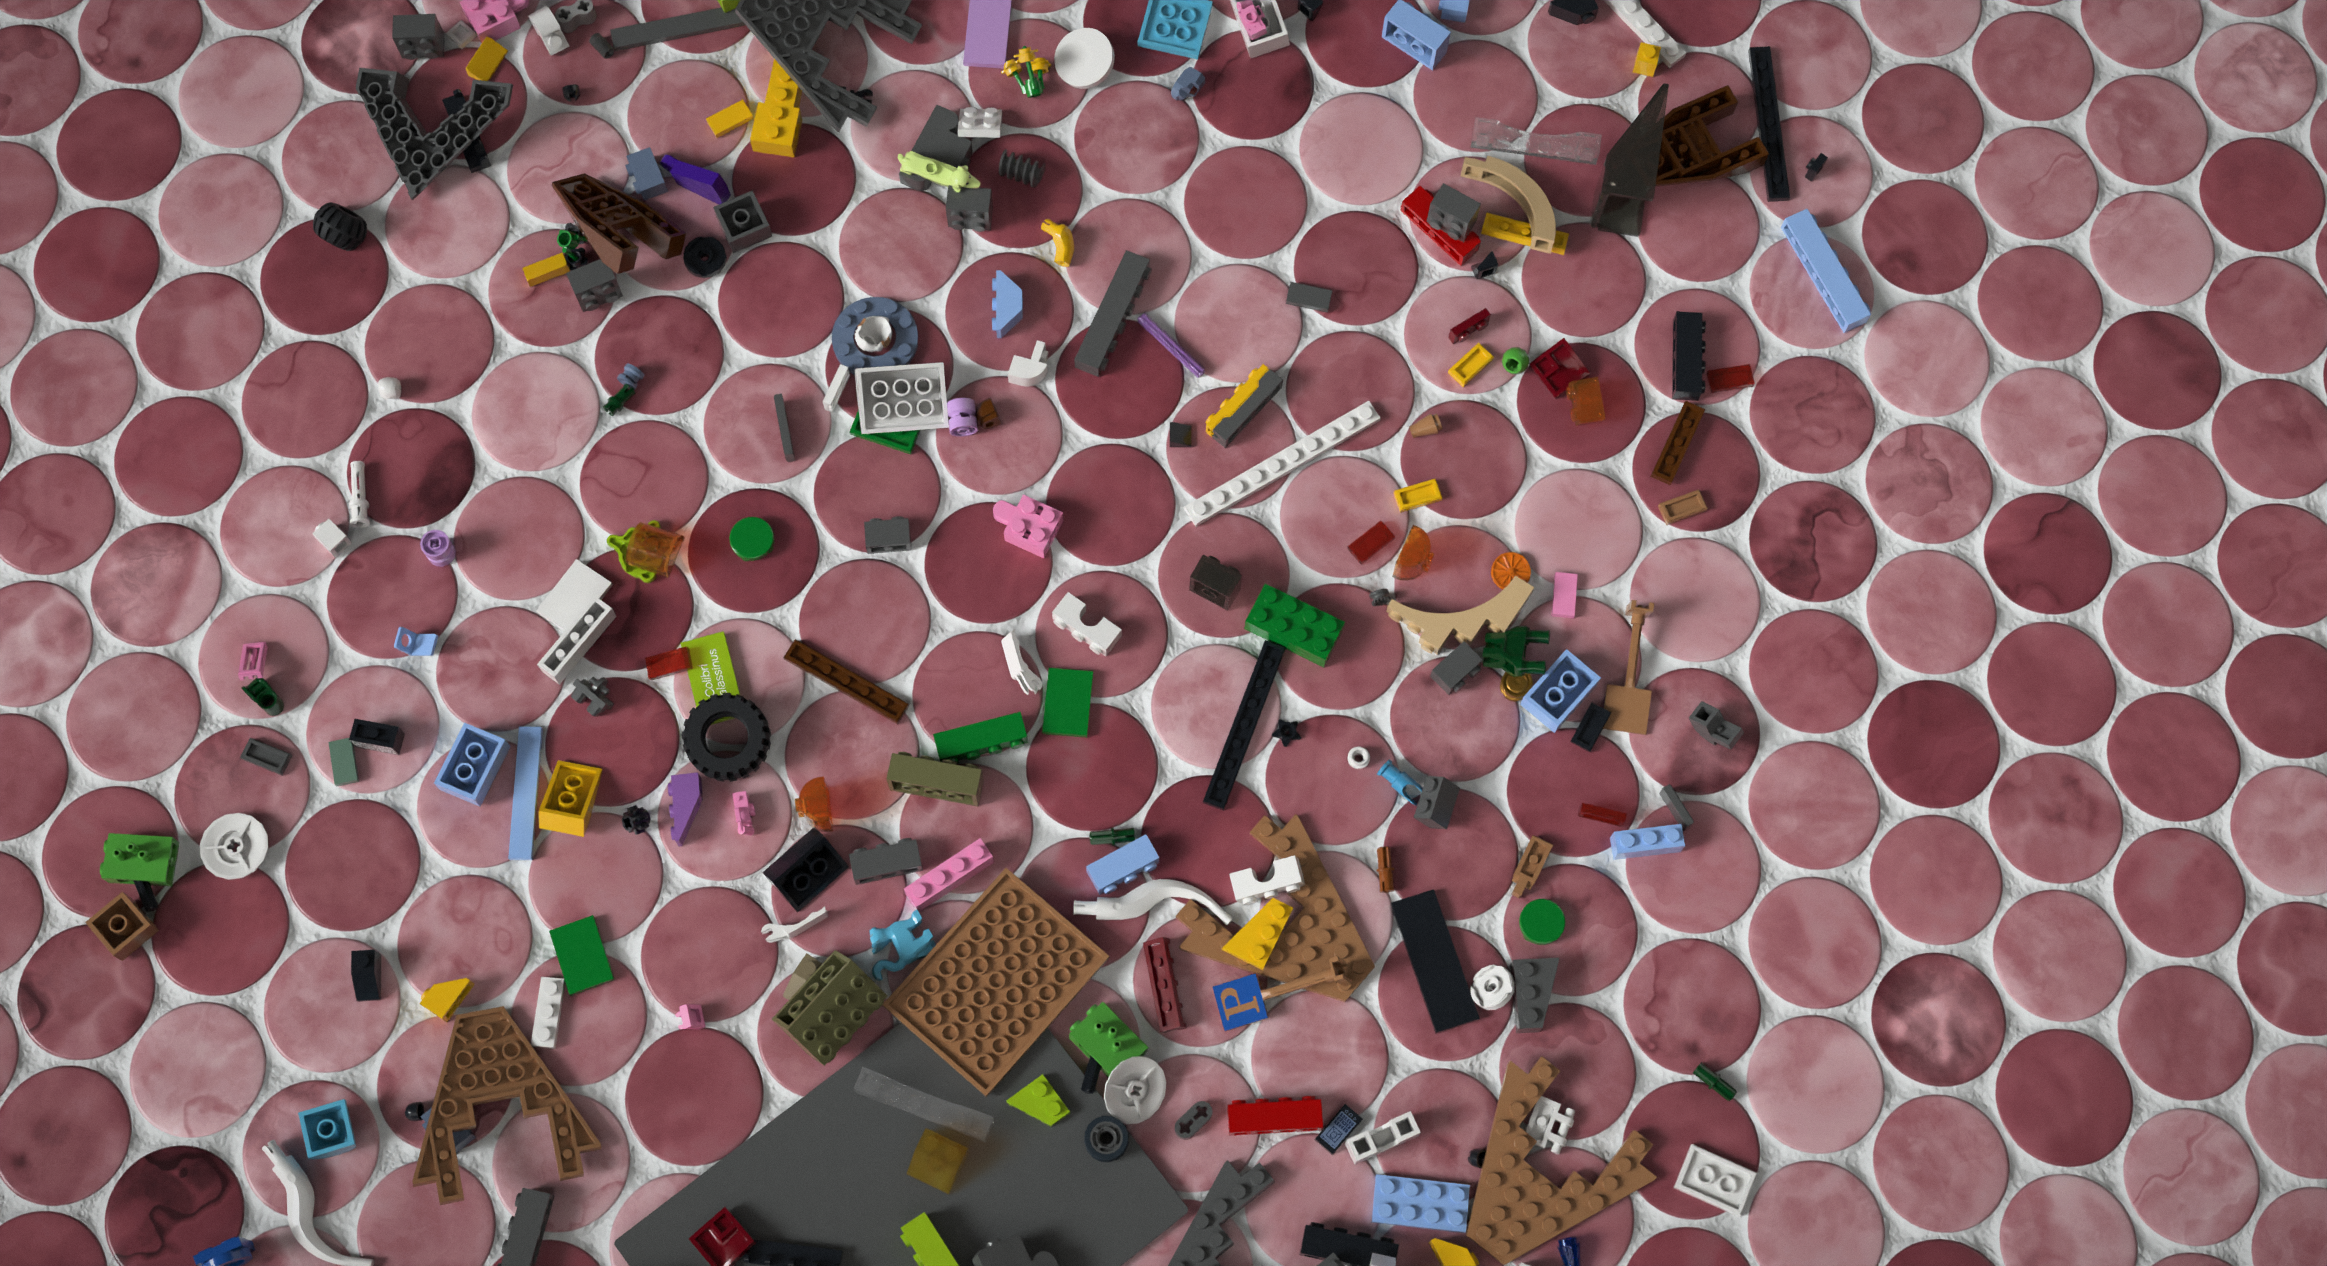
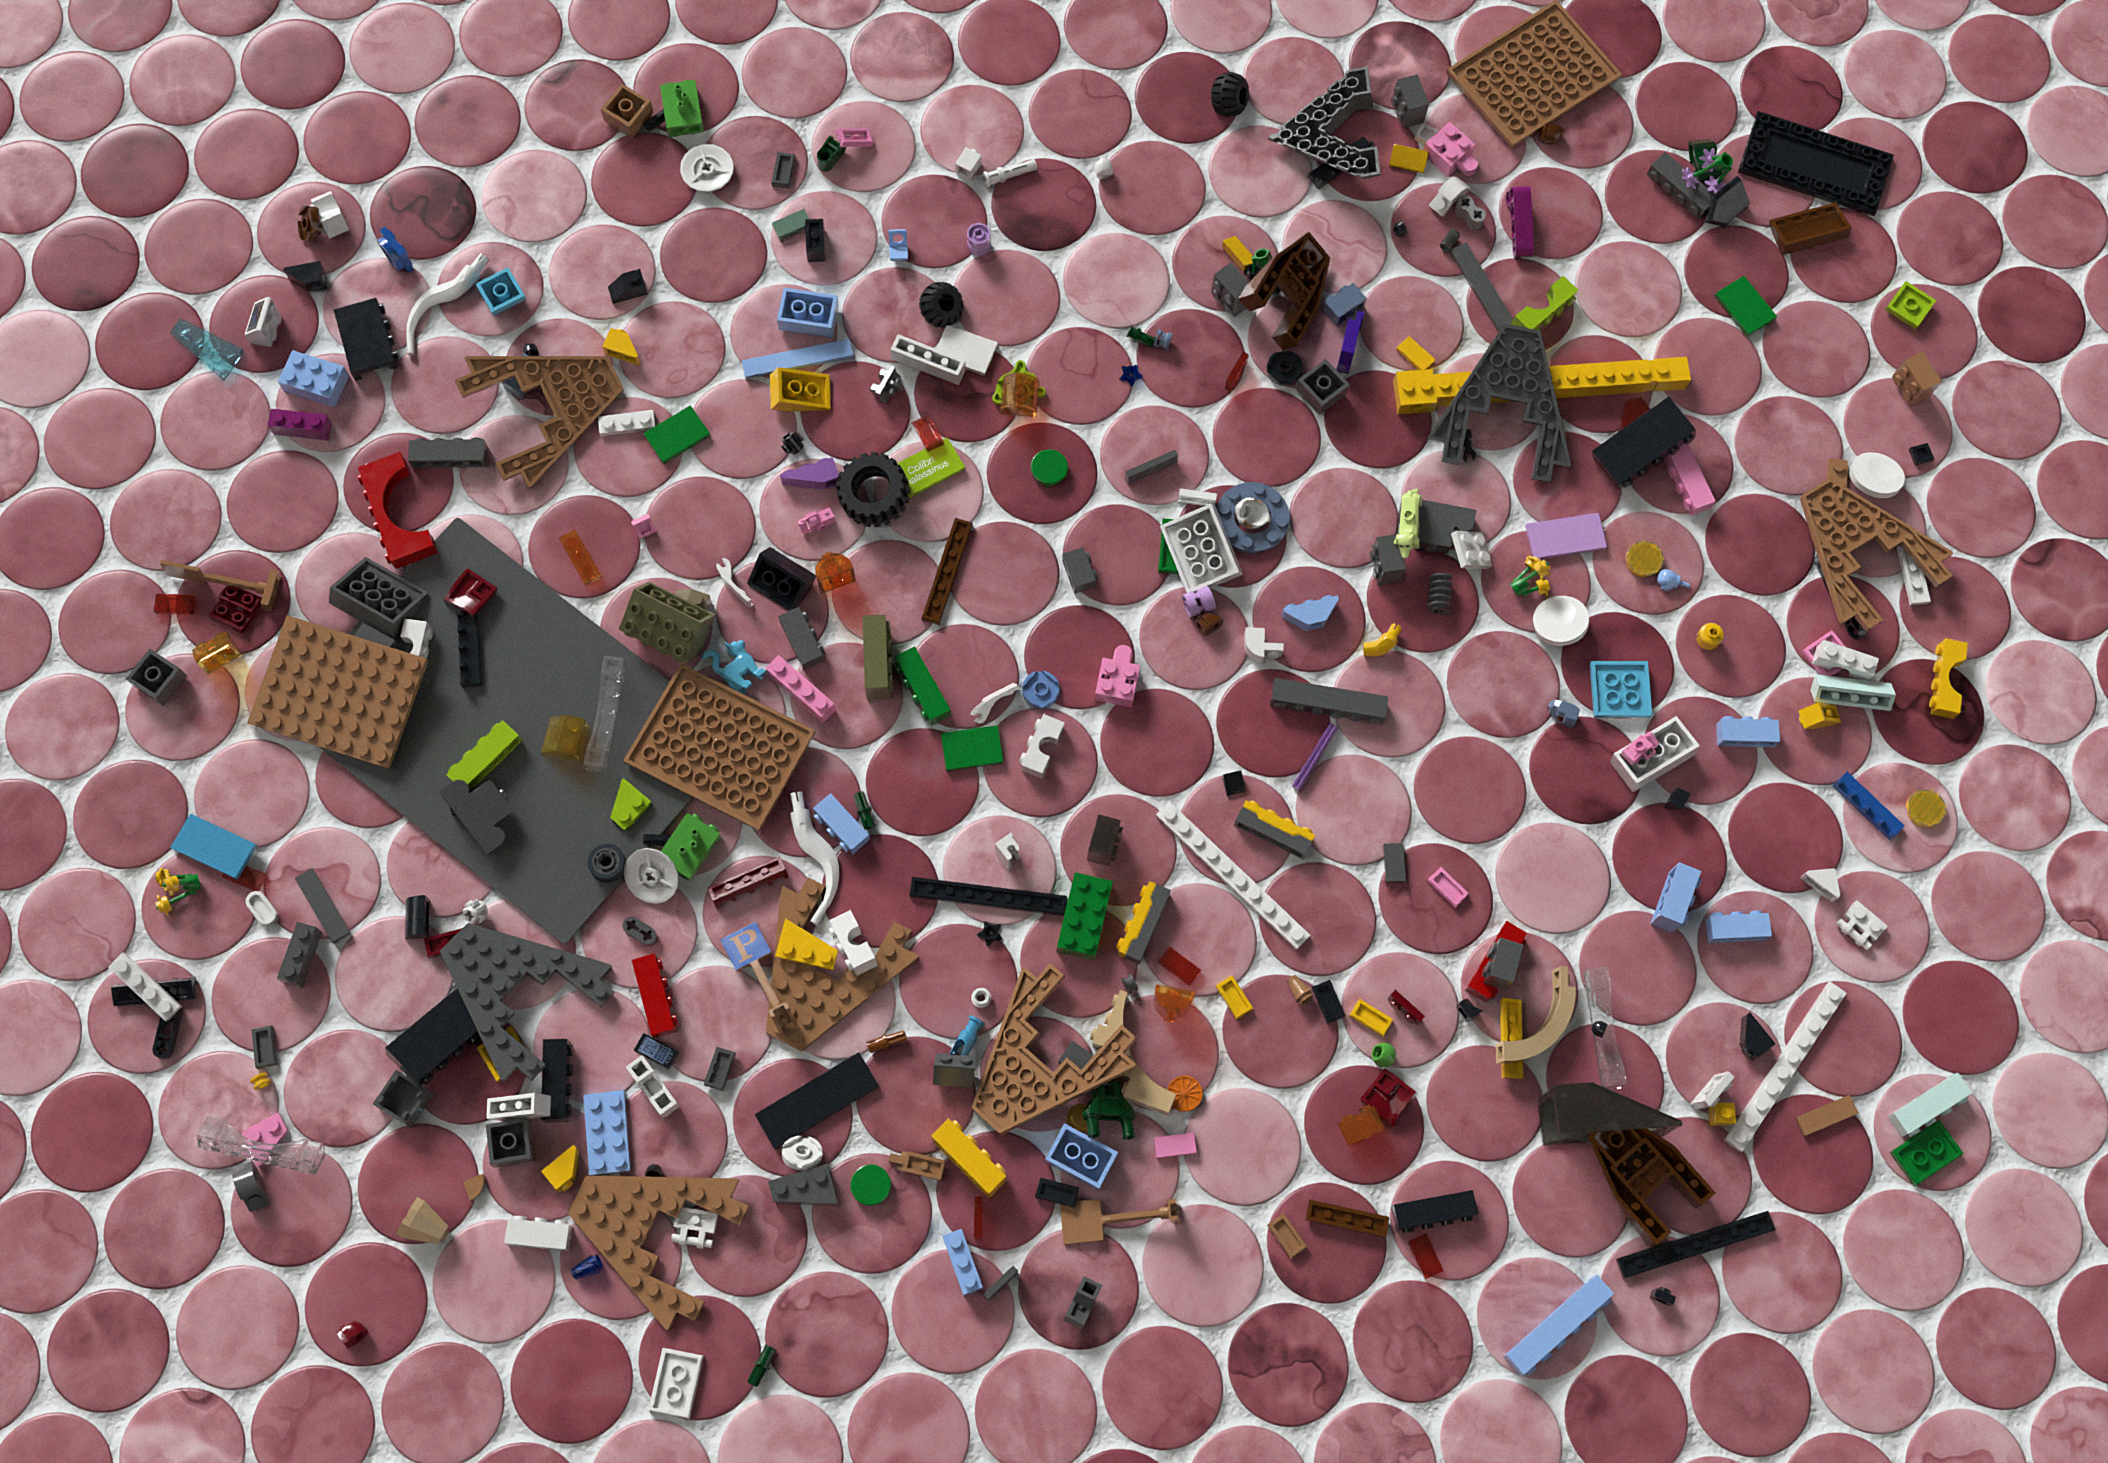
camera: 75 degrees right, 0 degrees up
none -> clear orange plate [559,529,602,586]
none -> dark grey plate [704,1047,736,1091]
none -> black wheel [919,282,964,328]
none -> yellow brick [931,1118,1006,1198]
none -> medium nougat wing [971,963,1137,1135]
none -> white hinge [995,833,1019,870]
none -> medium blue tile [1022,671,1060,709]
none -> piece [1116,881,1171,964]
none -> clear blue plate [1119,365,1143,386]
none -> clear red tile [1224,352,1249,391]
none -> black tile [1311,980,1346,1024]
none -> bright pink tile [1427,867,1469,908]
none -> black hinge [1591,1021,1608,1038]
none -> white plate [1690,1071,1734,1109]

